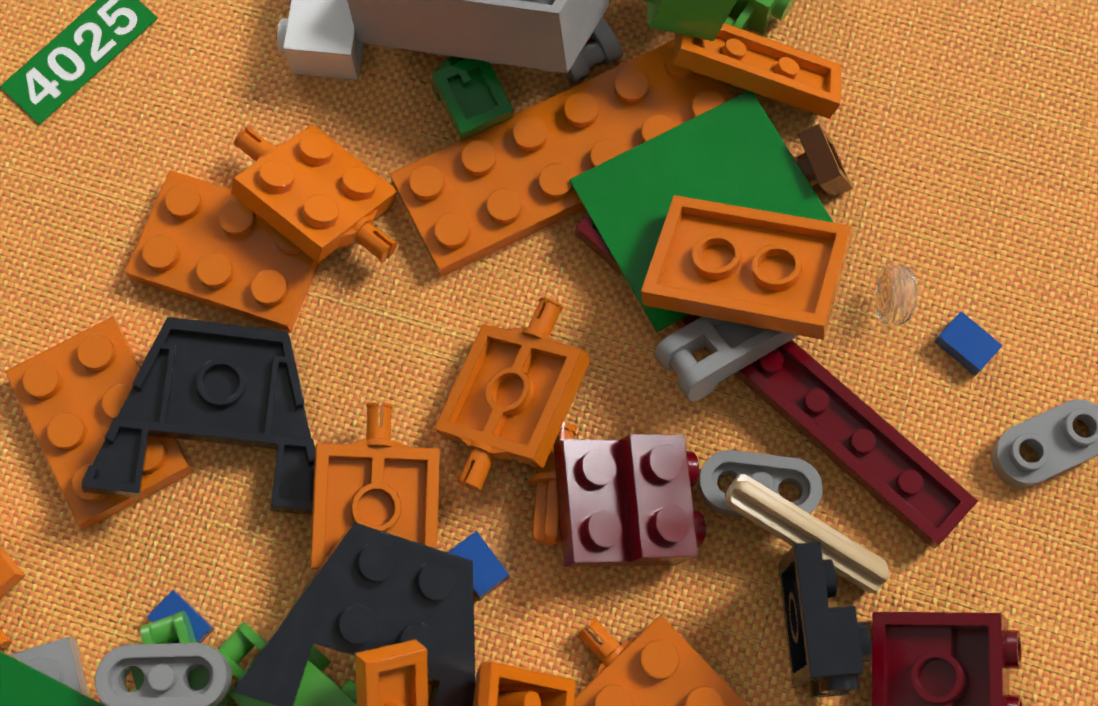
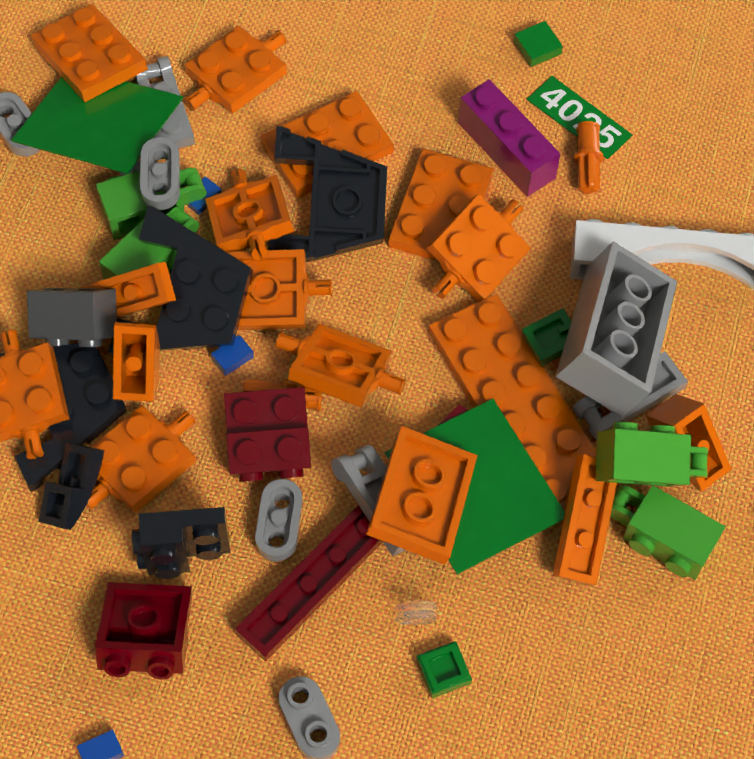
camera: 85 degrees right, 10 degrees down
tan axle [725,474,890,593] -> none
reddish brown plate [797,124,853,198] -> none
blue piece [934,311,1003,376] -> none
none -> orange plate [205,169,294,260]
none -> green tile [416,641,472,698]
none -> magenta brick [458,79,560,197]
none -> orange axle [574,121,604,194]

